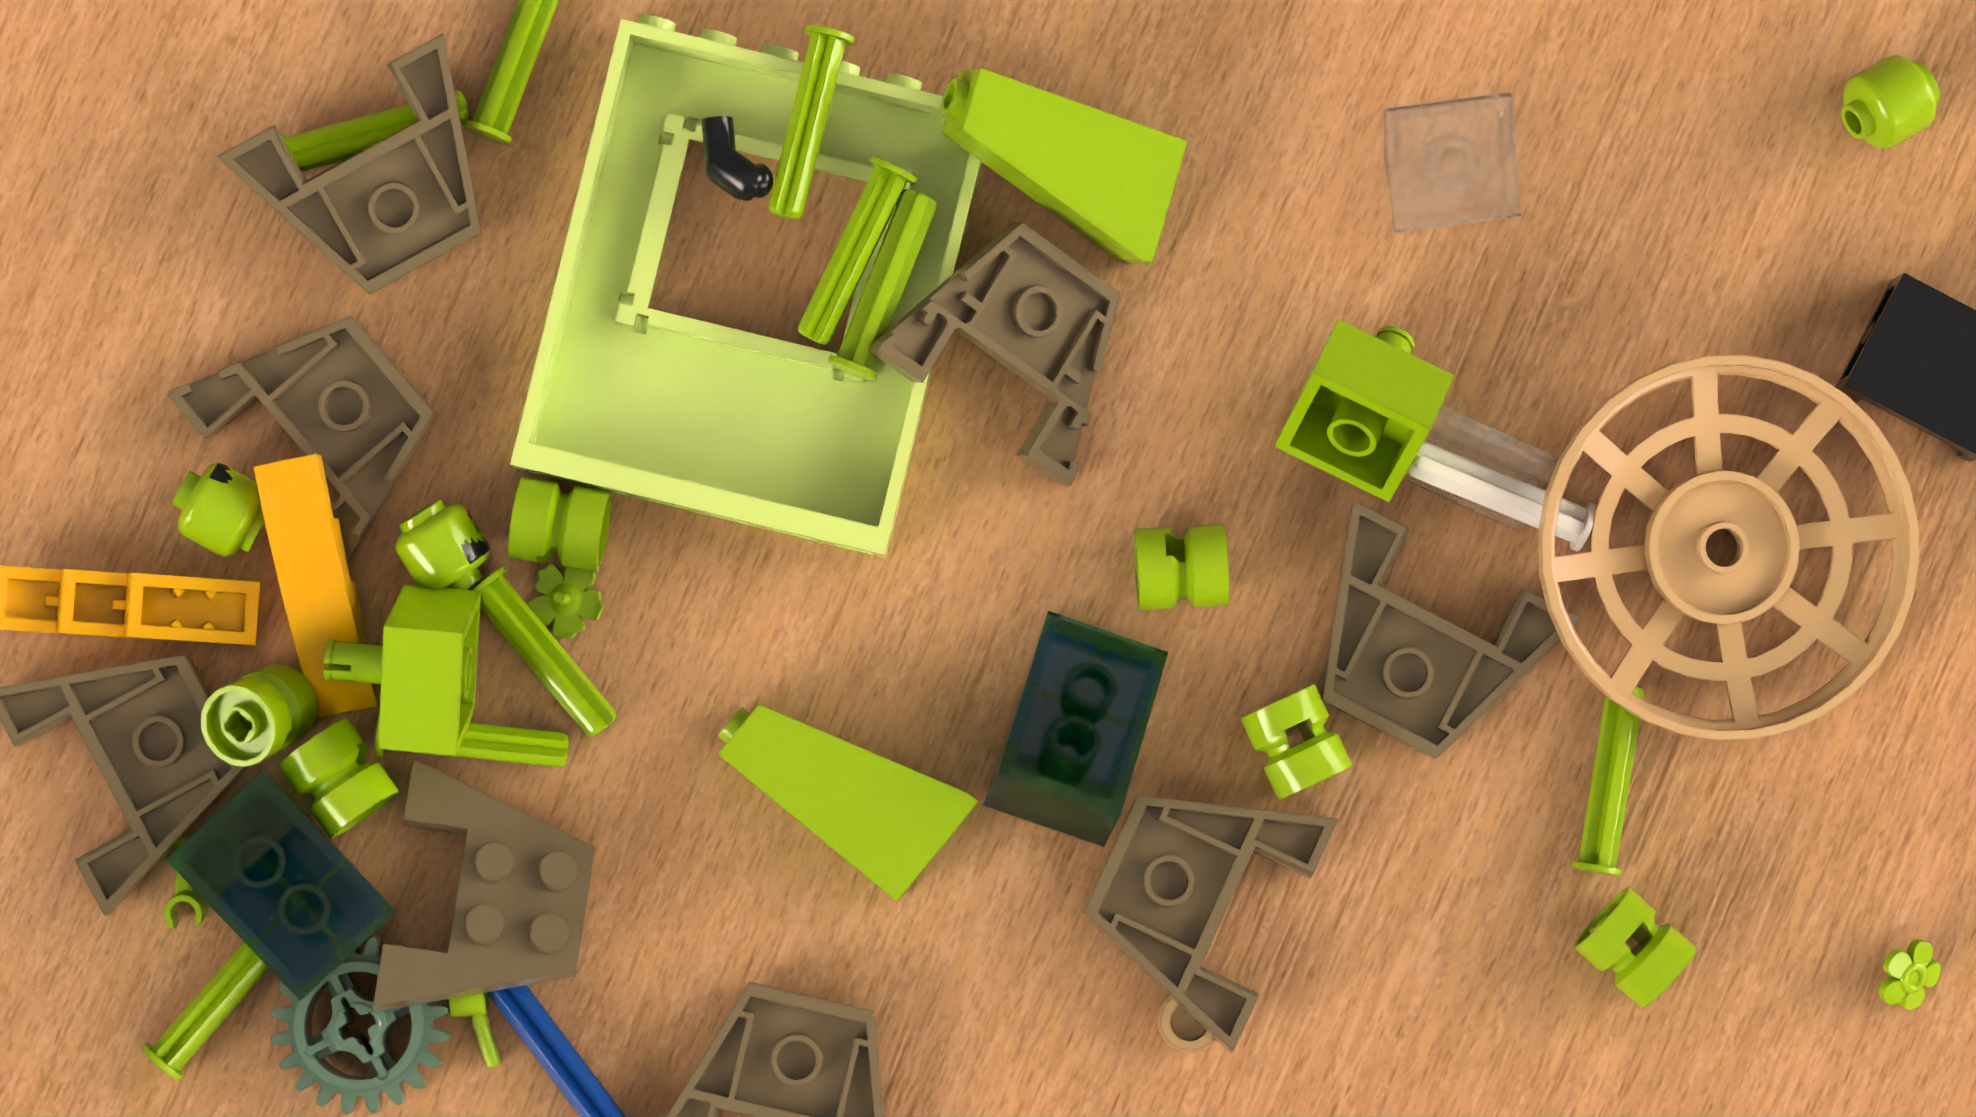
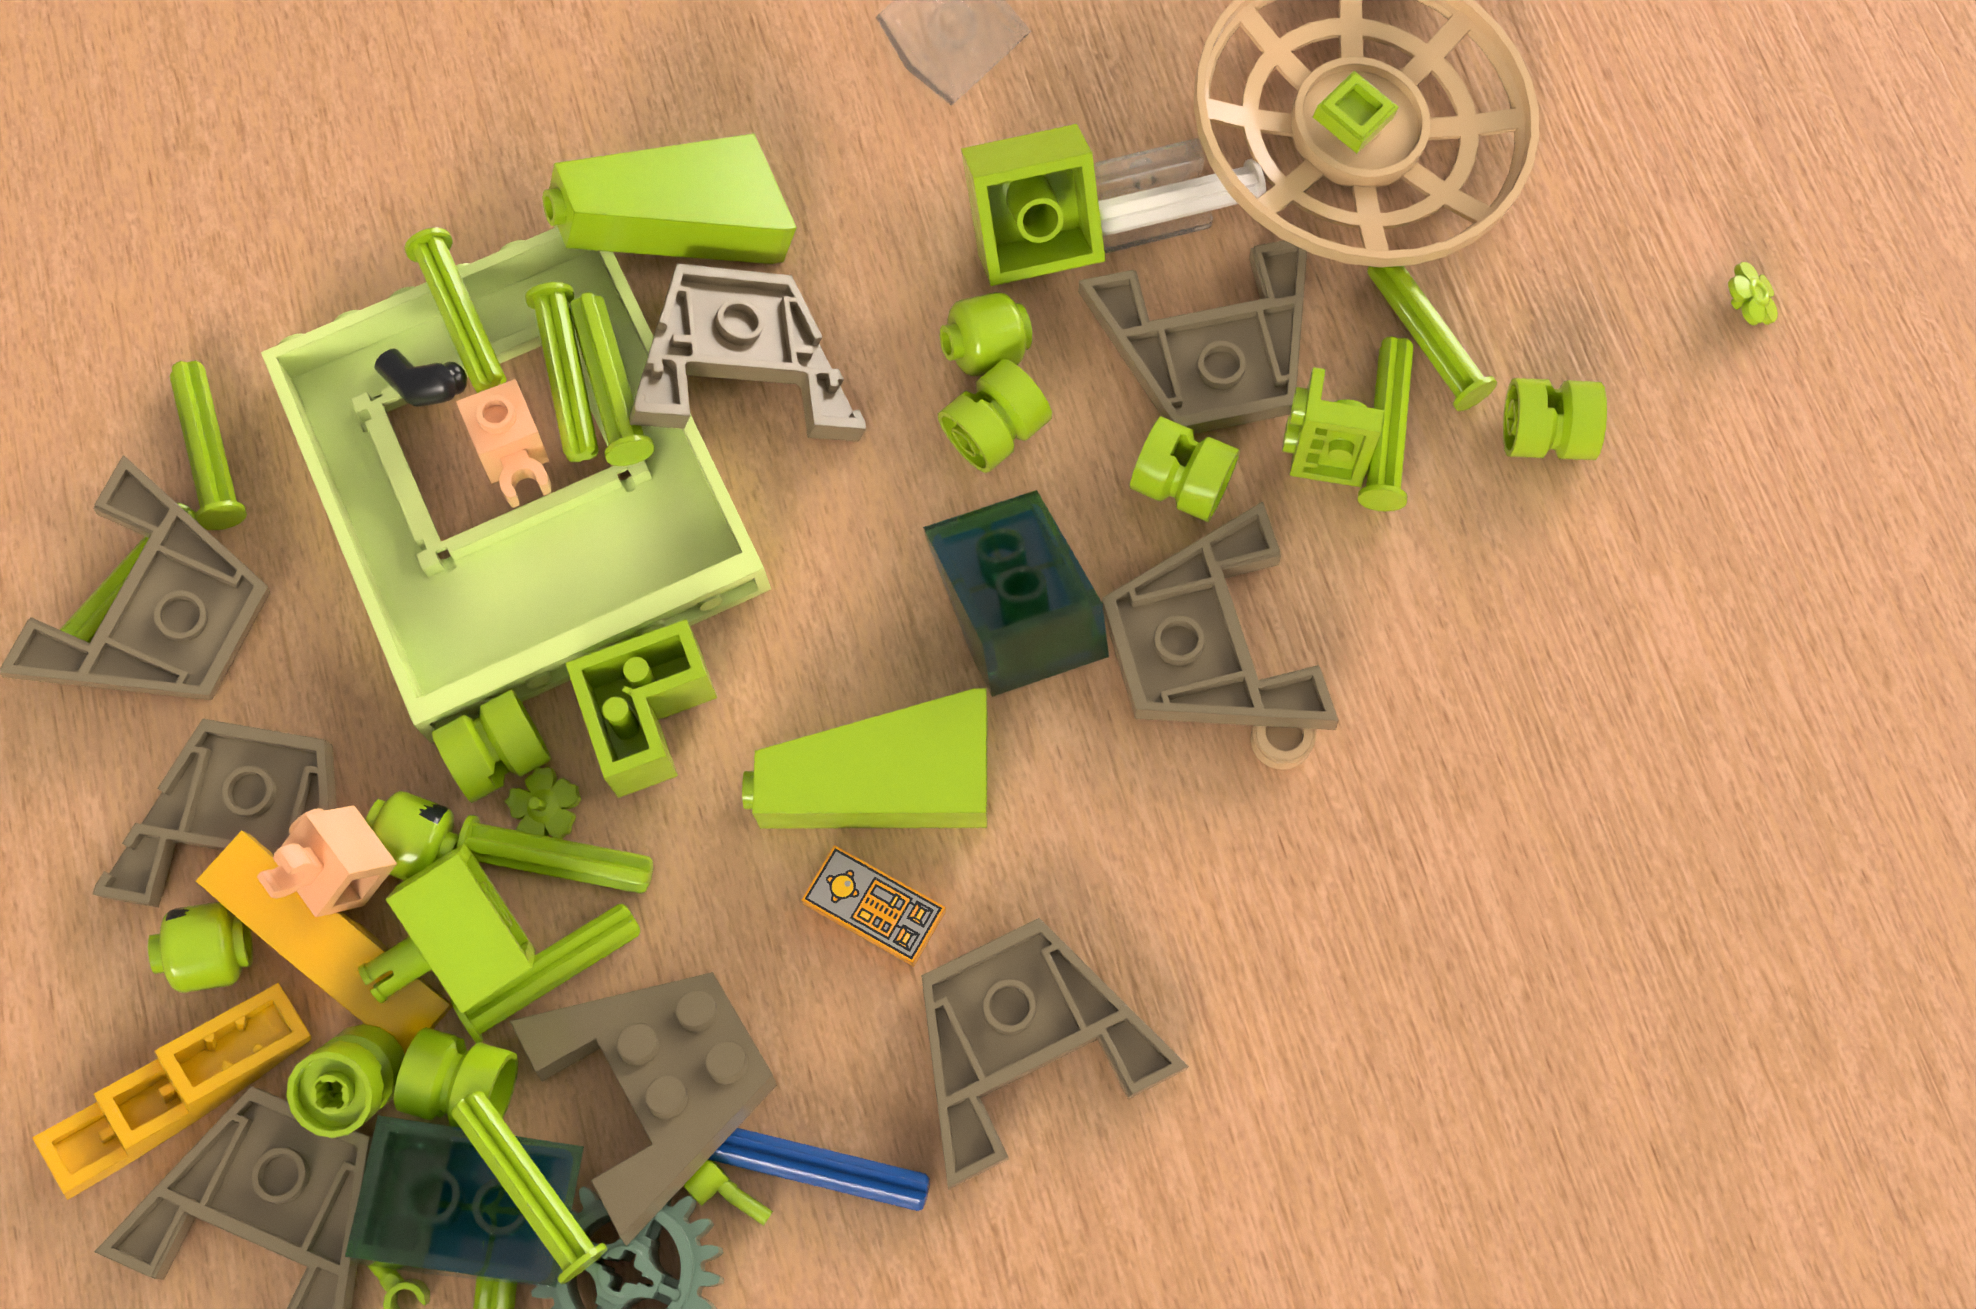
camera: 35 degrees left, 15 degrees down
none -> light nougat brick [257,805,397,917]
none -> lime axle [451,1090,608,1285]
none -> light nougat brick [456,379,551,508]
none -> lime brick [565,619,718,798]
none -> tile [801,845,946,967]
none -> lime head [940,292,1033,376]
none -> lime bracket [1282,367,1384,487]
none -> lime tile [1313,71,1399,154]
none -> lime axle [1358,336,1414,512]

